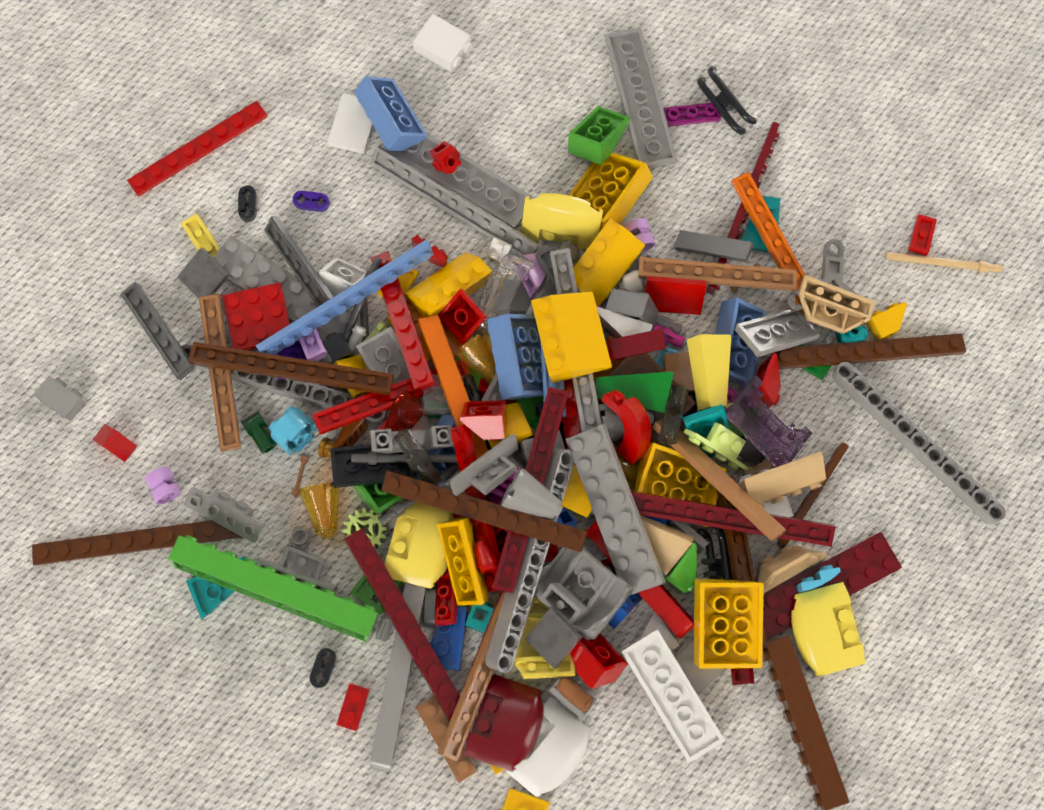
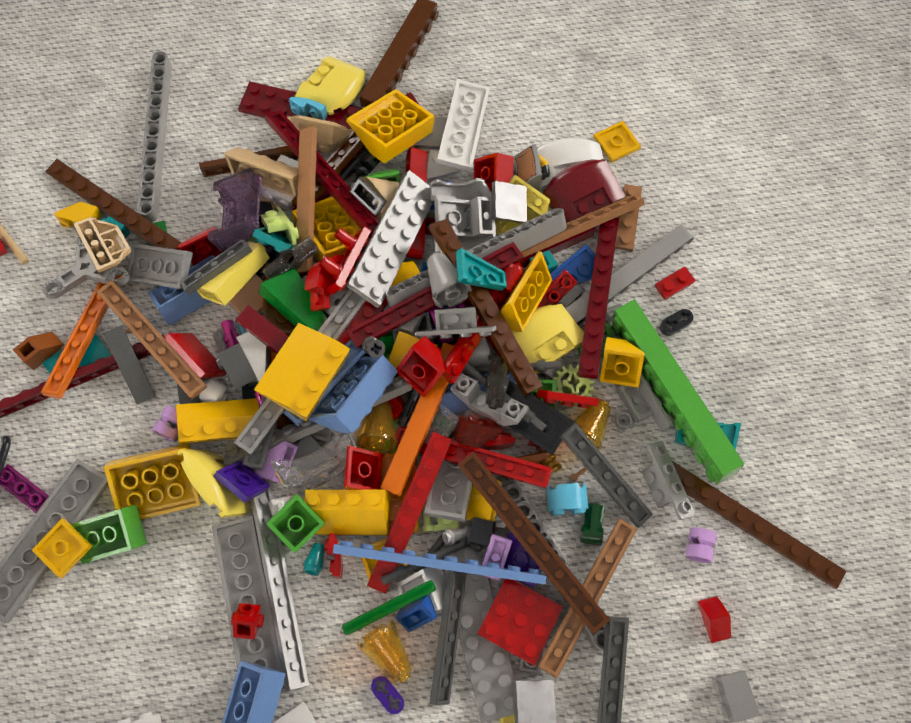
camera: 135 degrees left, 5 degrees down
none -> dark orange slope [13,332,65,370]
none -> yellow tile [32,518,93,579]
none -> dark grey tile [180,238,253,295]
none -> dark purple tile [213,461,270,503]
none -> bright green slope [265,494,325,554]
none -> teal cone [303,543,324,576]
none -> red plate [318,226,370,295]
none -> green axle [342,580,436,635]
none -> black slope [350,176,387,216]
none -> clear yellow cone [357,619,412,683]
none -> dark grey bush [362,336,385,358]
none -> blue slope [395,595,437,633]
none -> teal wing [456,248,507,291]
none -> red plate [537,389,599,409]
none -> black arm [538,155,551,180]
none -> dark grey tile [559,423,653,528]
none -> yellow slope [600,337,645,388]

